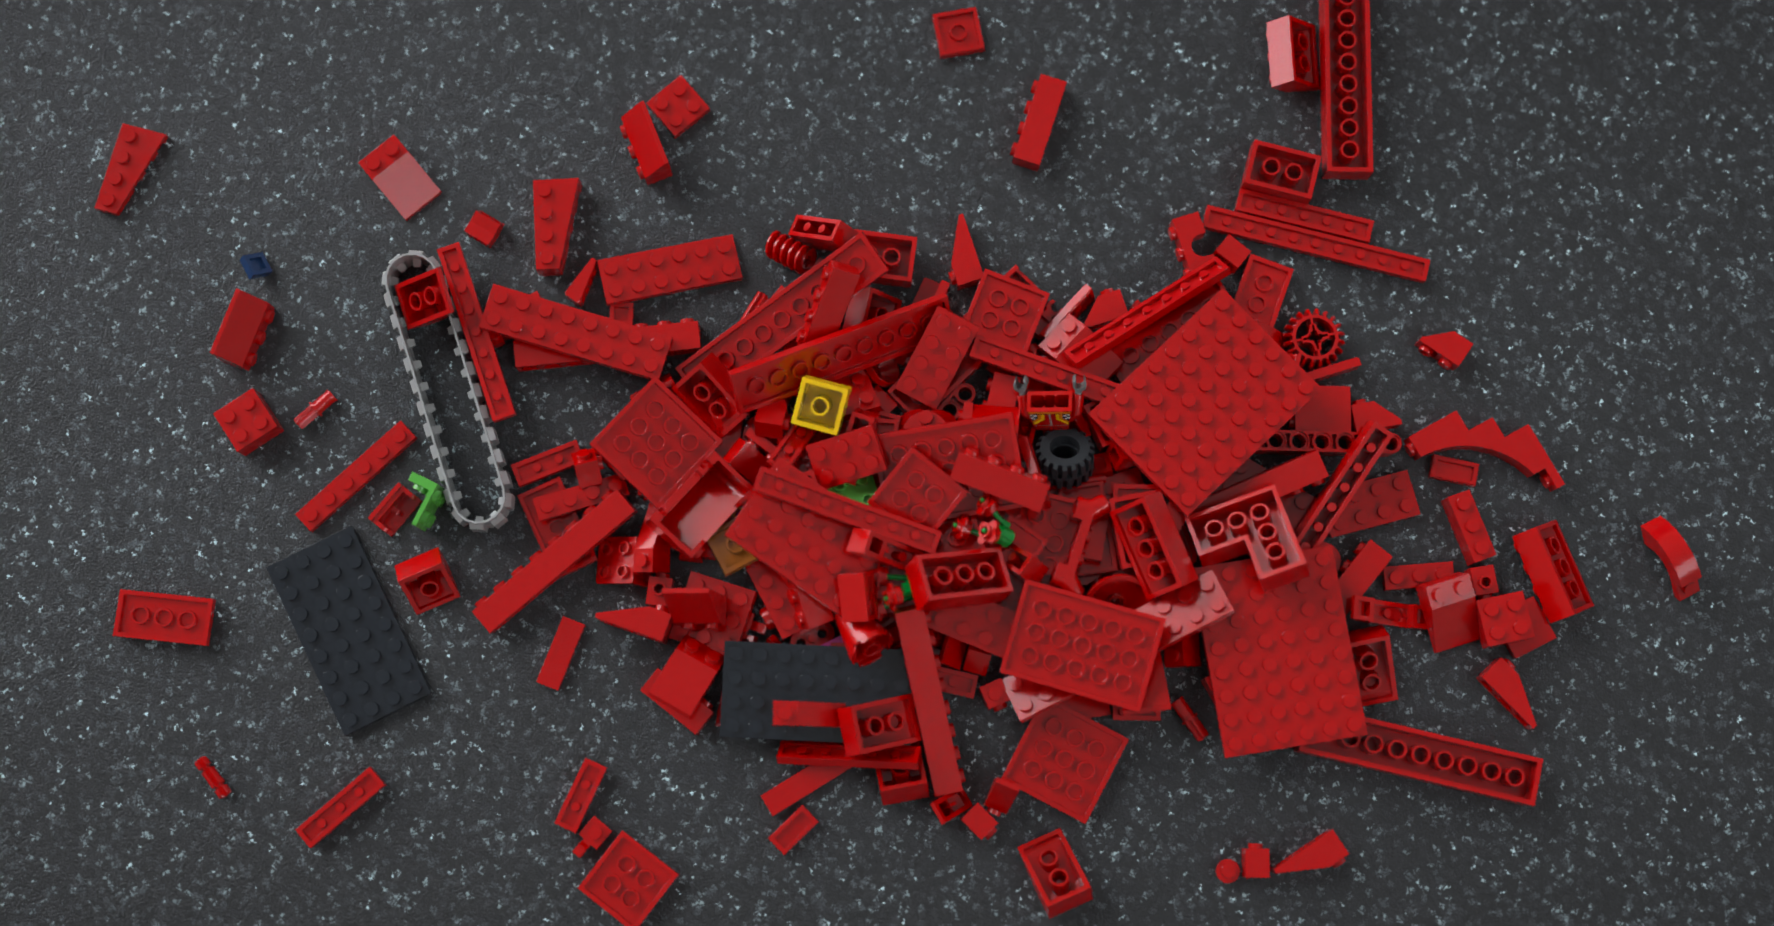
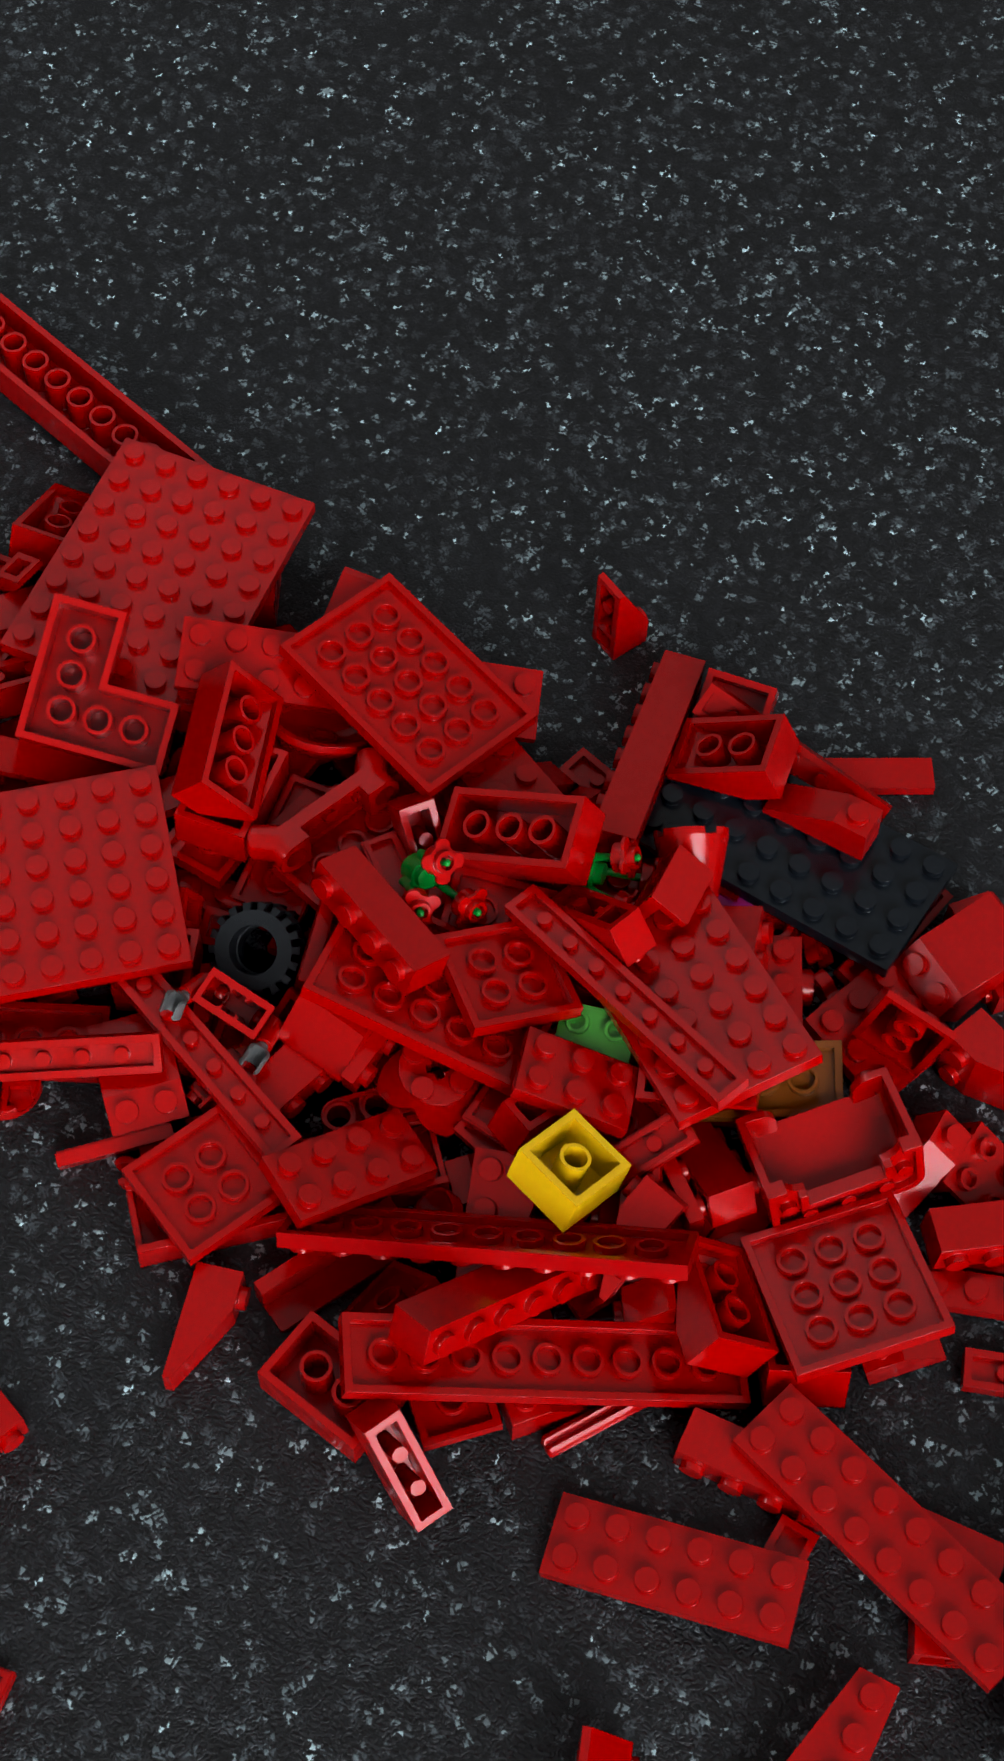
camera: 150 degrees left, 20 degrees down
red slope [565,258,598,308] -> none
red brick [571,448,604,489] -> none
red brick [646,573,675,608] -> none
red piece [765,230,817,274] -> none
red tile [768,805,819,855] -> none
red slope [929,789,973,825] -> none
red brick [960,802,998,840] -> none
red brick [978,678,1010,712] -> none
red plate [1001,703,1129,824] -> none
red slope [1017,828,1093,919] -> none
red slope [1084,288,1128,331] -> none
red axle [1171,696,1209,742] -> none
red plate [1216,859,1240,883] -> none
red brick [1241,843,1270,878] -> none
red slope [1270,829,1349,873] -> none

